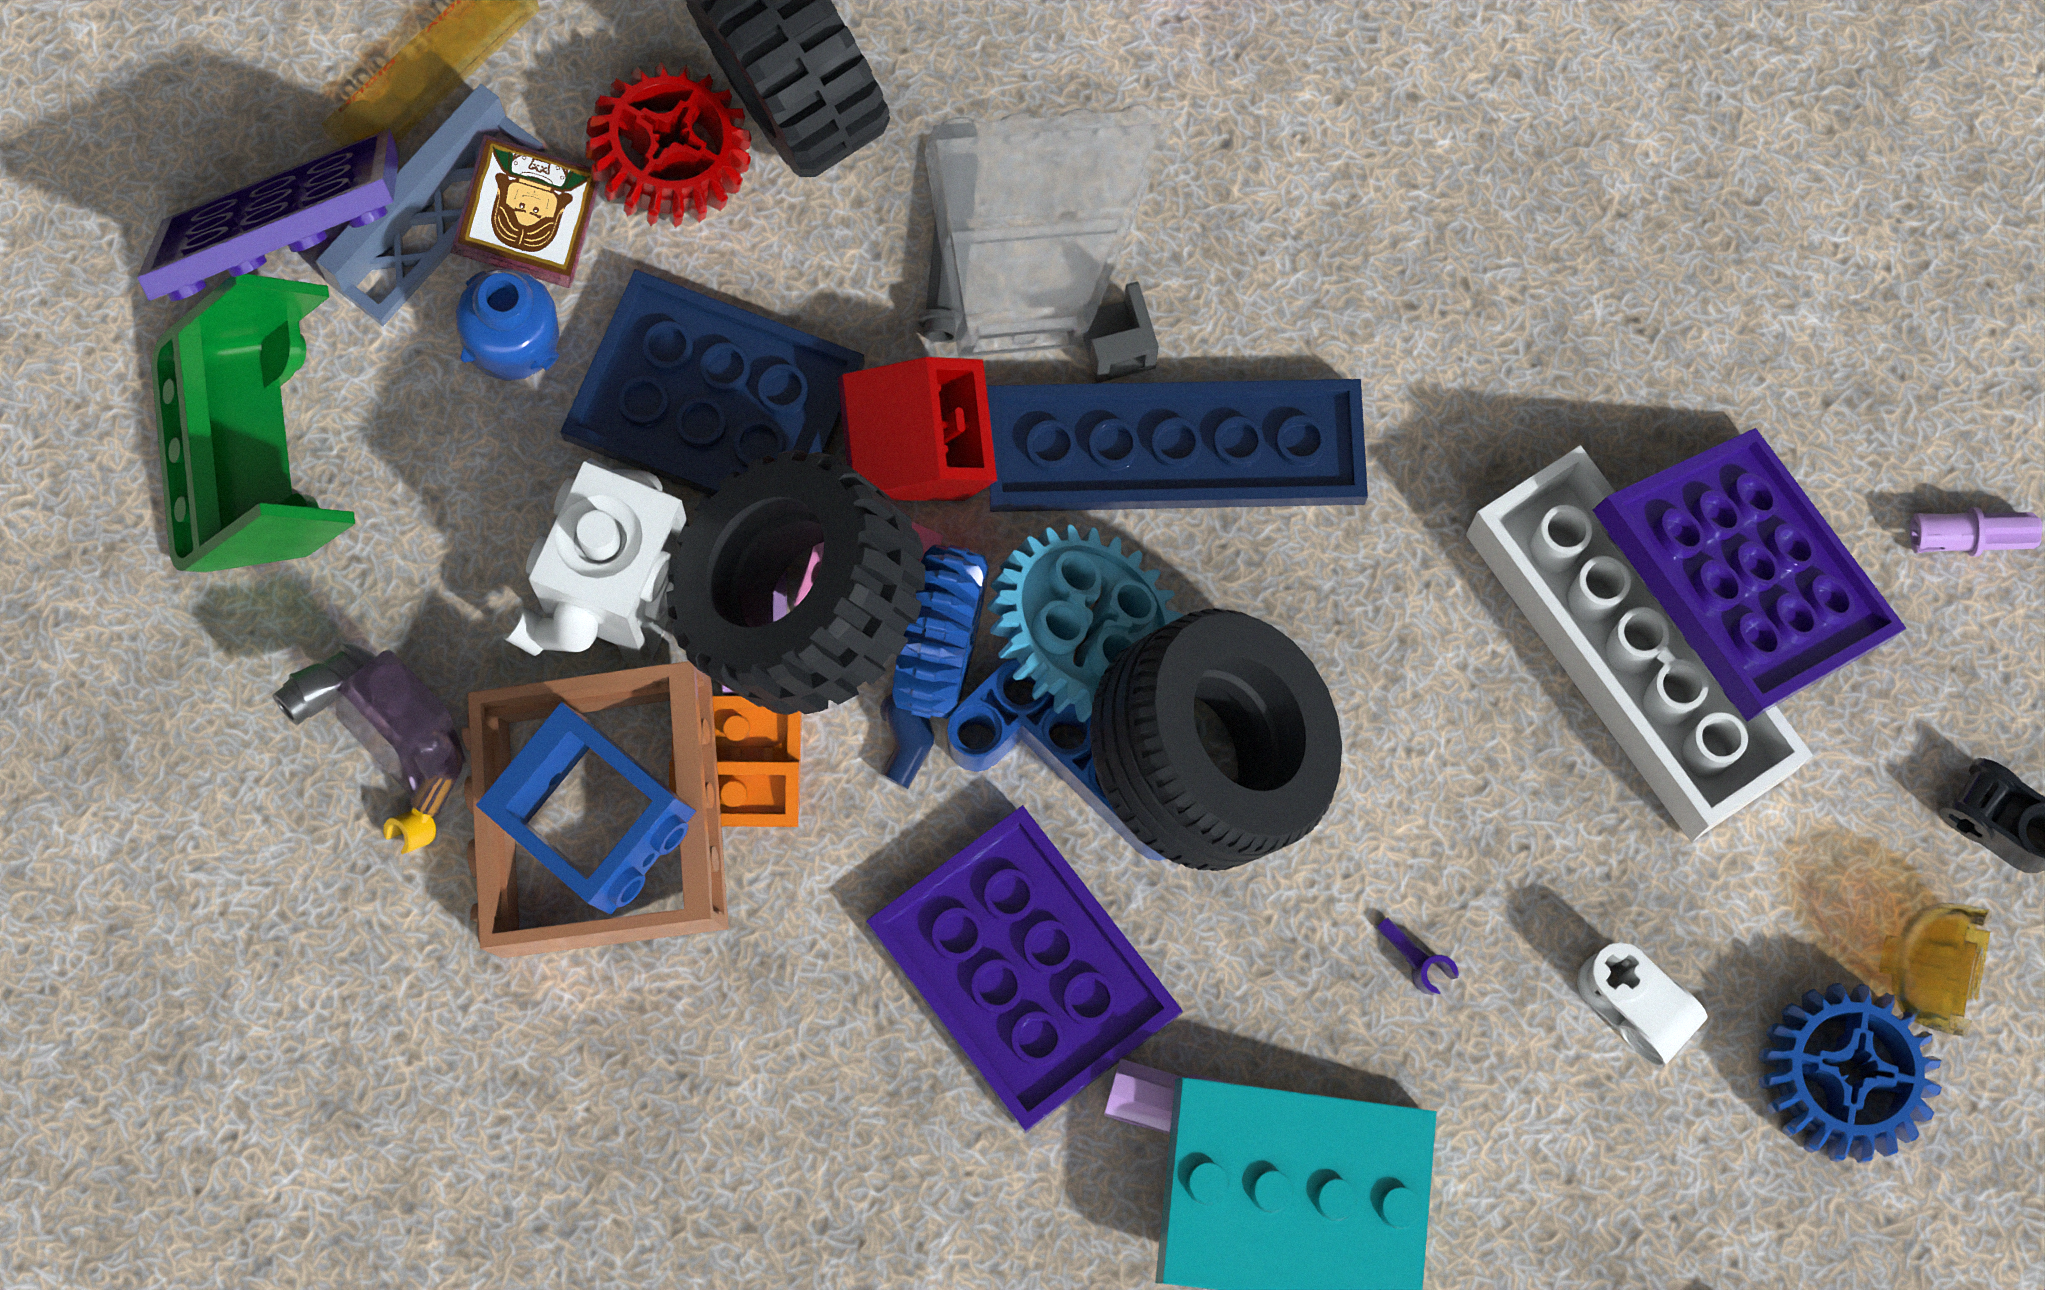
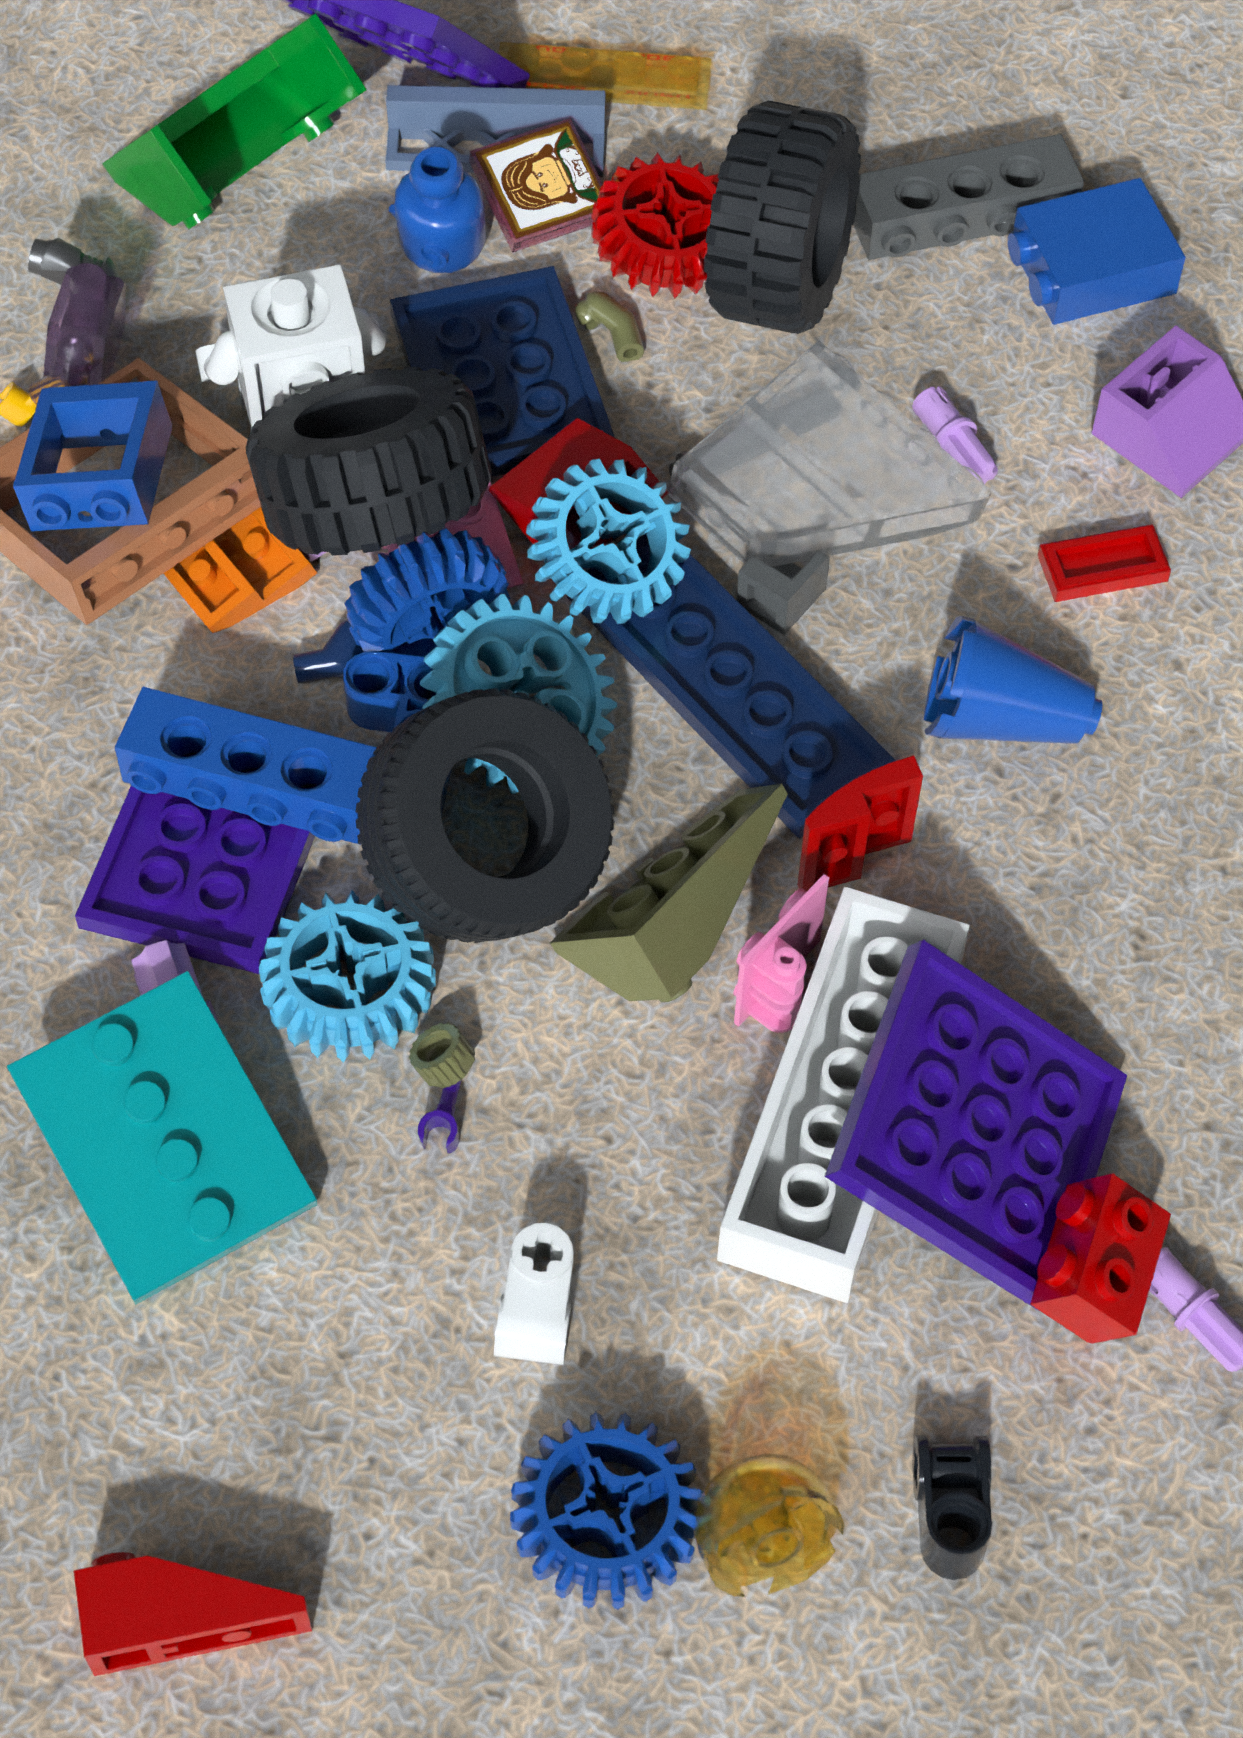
camera: 55 degrees right, 15 degrees down
none -> blue brick [114,686,377,845]
none -> medium azure gear [259,890,436,1063]
none -> olive axle [409,1022,475,1088]
none -> medium azure gear [526,458,691,624]
none -> olive wedge [550,784,788,1002]
none -> olive arm [575,291,644,362]
none -> bright pink hinge [733,874,829,1033]
none -> red slope [797,755,923,892]
none -> lavender axle [912,386,998,487]
none -> blue cone [924,616,1103,744]
none -> red brick [1030,1173,1171,1344]
none -> red tile [1037,524,1171,602]

